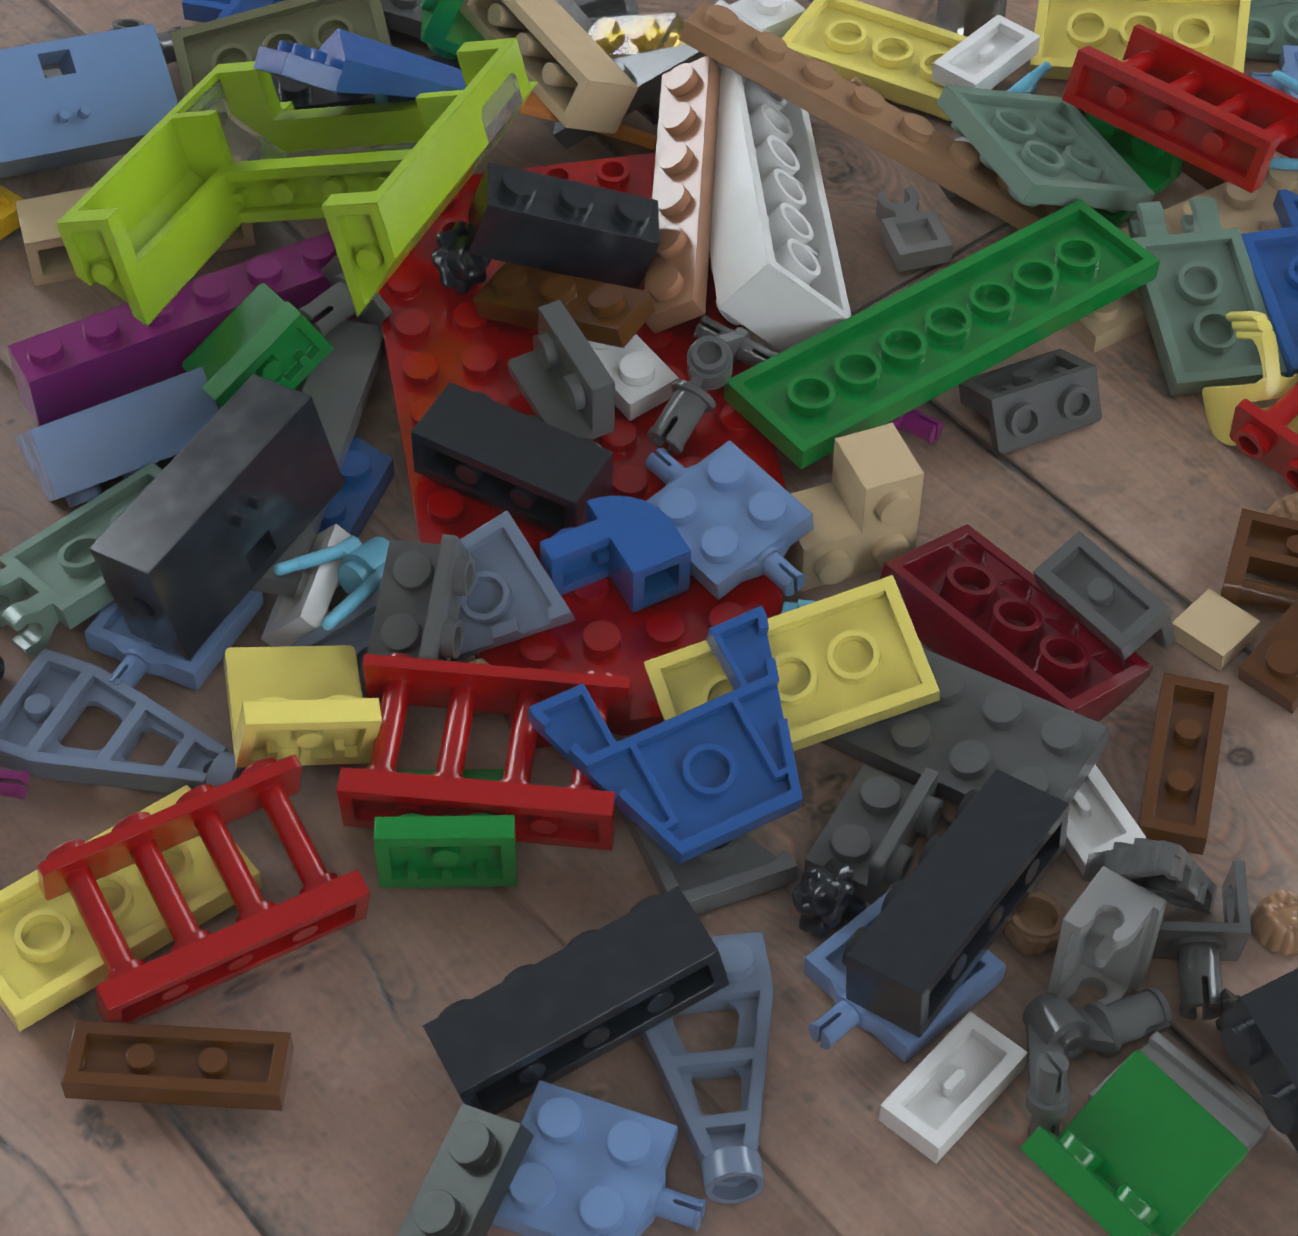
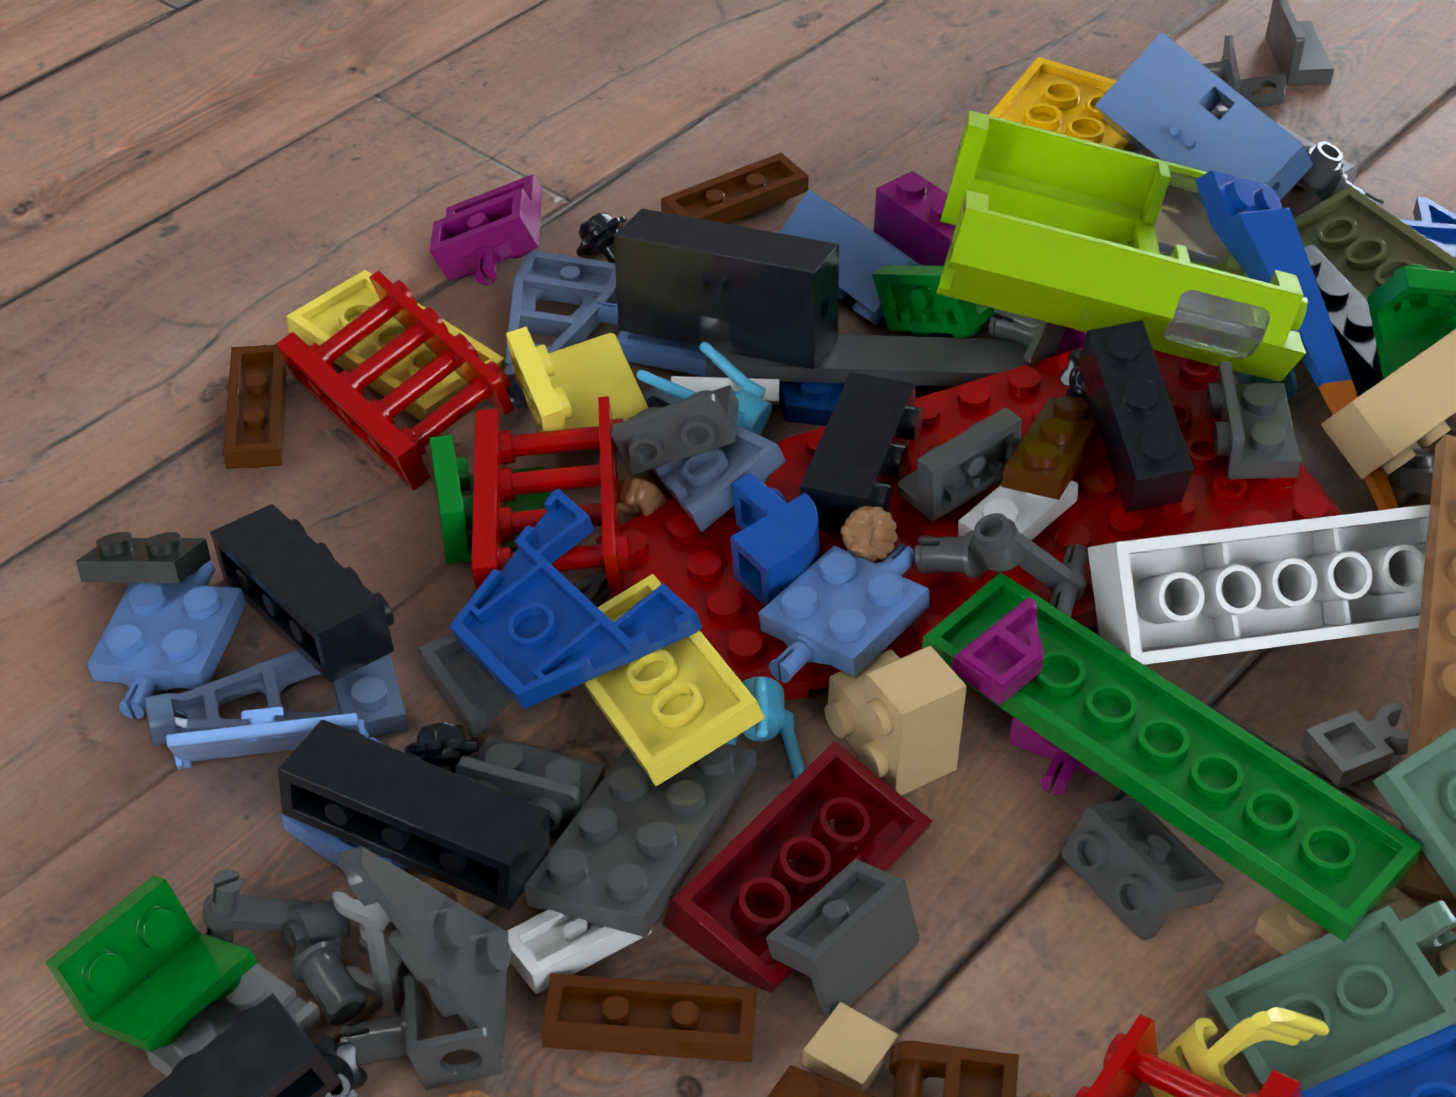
camera: 80 degrees right, 5 degrees down
nougat plate [644,56,721,334] -> none
white plate [878,1011,1028,1164] -> none
none -> light blue door [166,707,369,769]
none -> medium nougat piece [840,506,898,562]
none -> magenta tile [952,596,1044,706]
none -> dark grey bracket [1206,362,1300,479]

